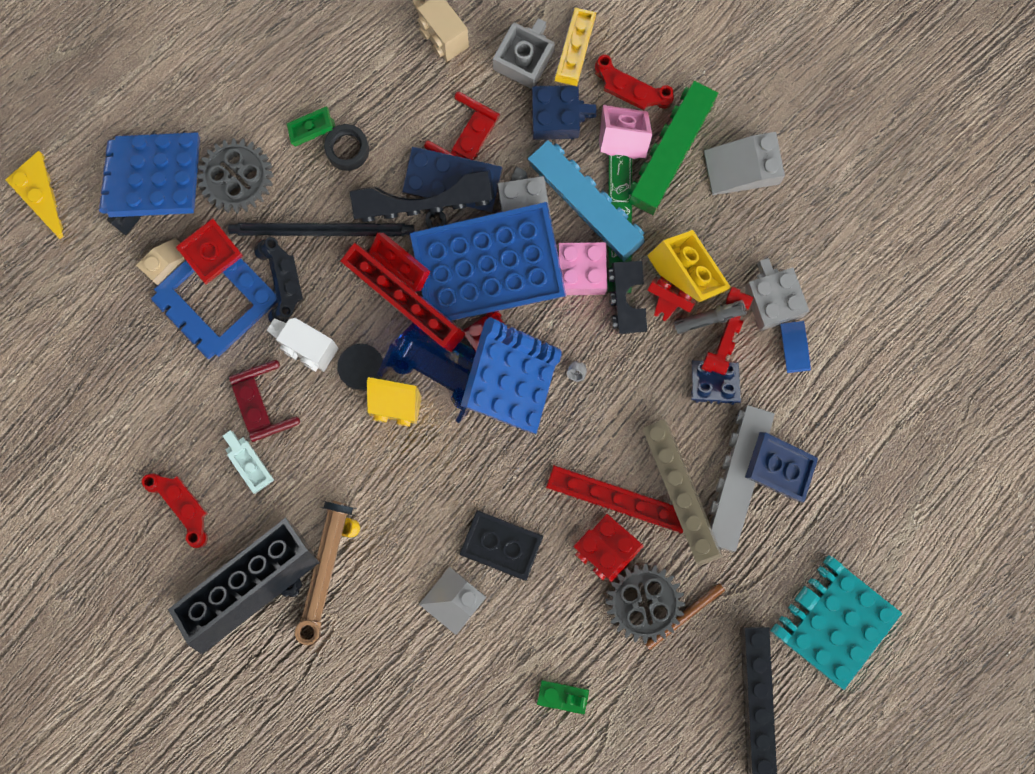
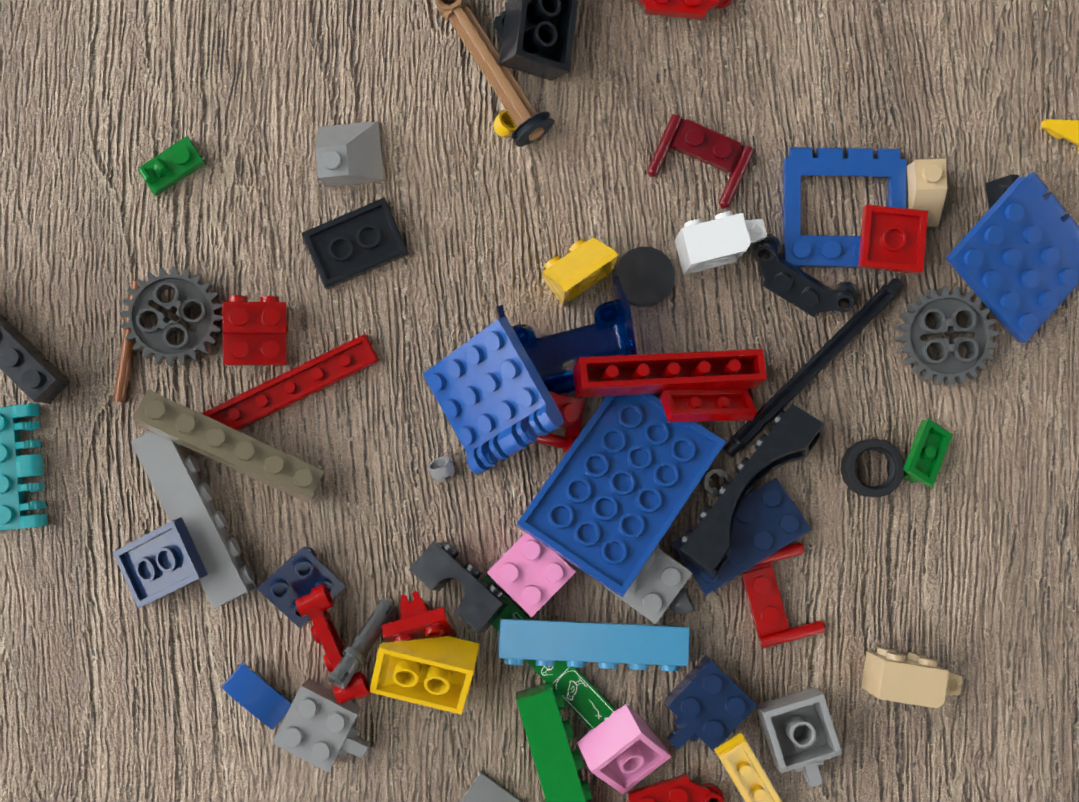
camera: 135 degrees right, 5 degrees up
light aqua hinge [223,430,275,494] -> none

